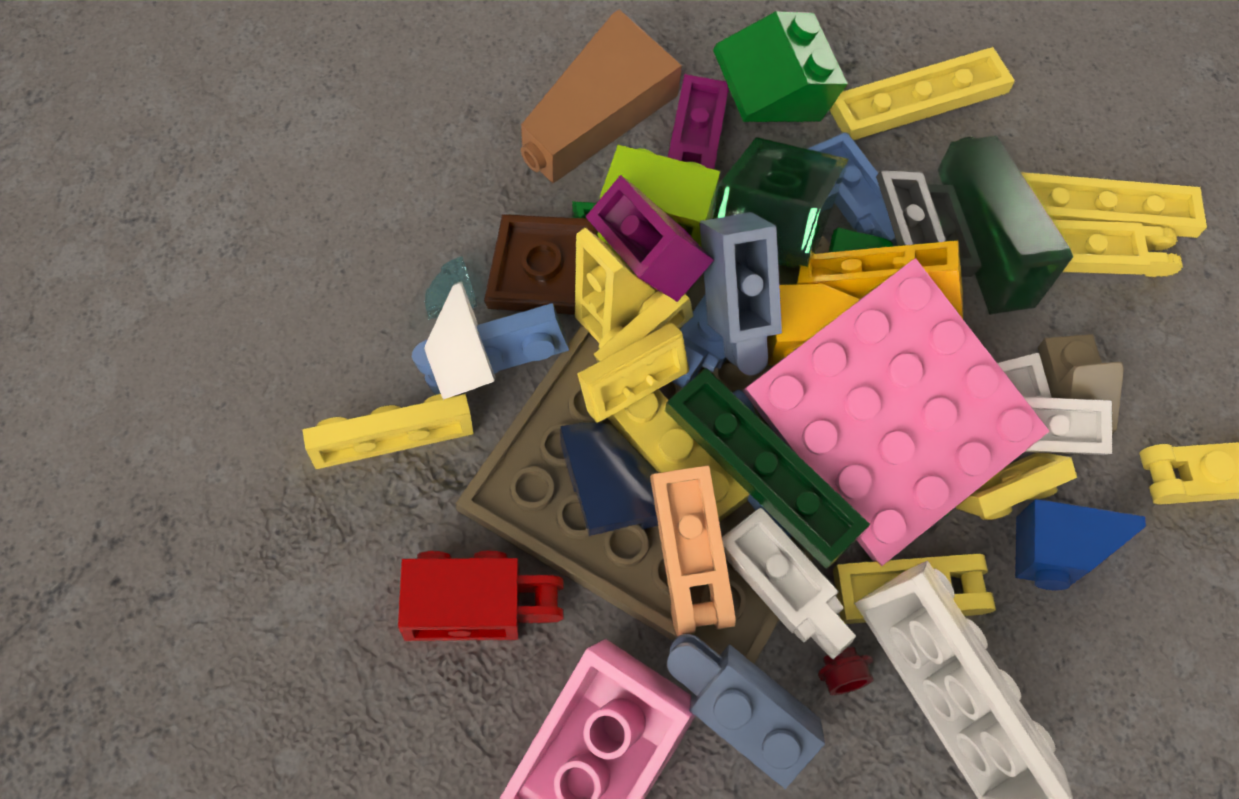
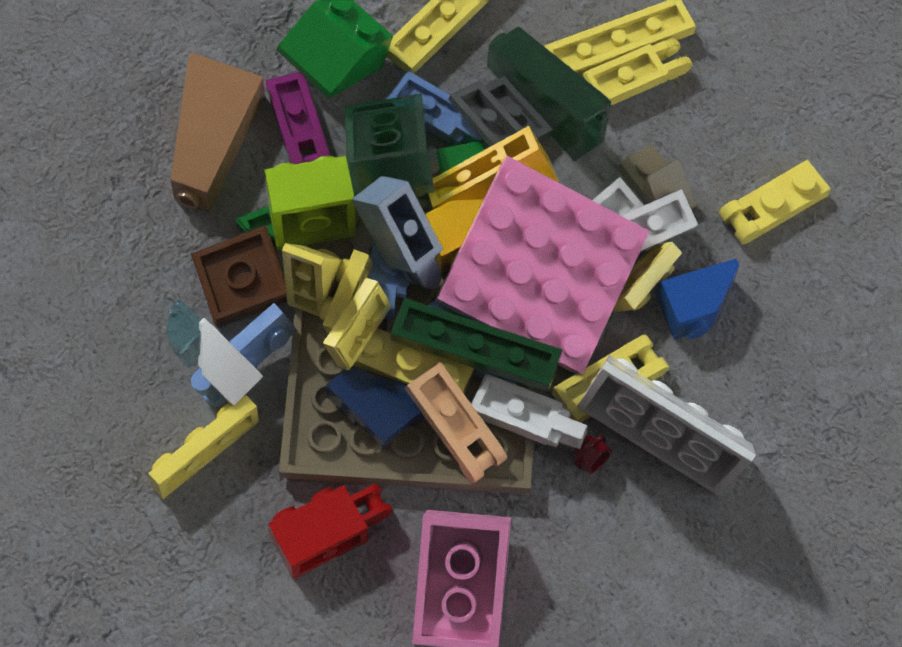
camera: 25 degrees left, 0 degrees up
magenta slope [586,175,714,302] -> none
sand blue brick [667,634,825,789] -> none

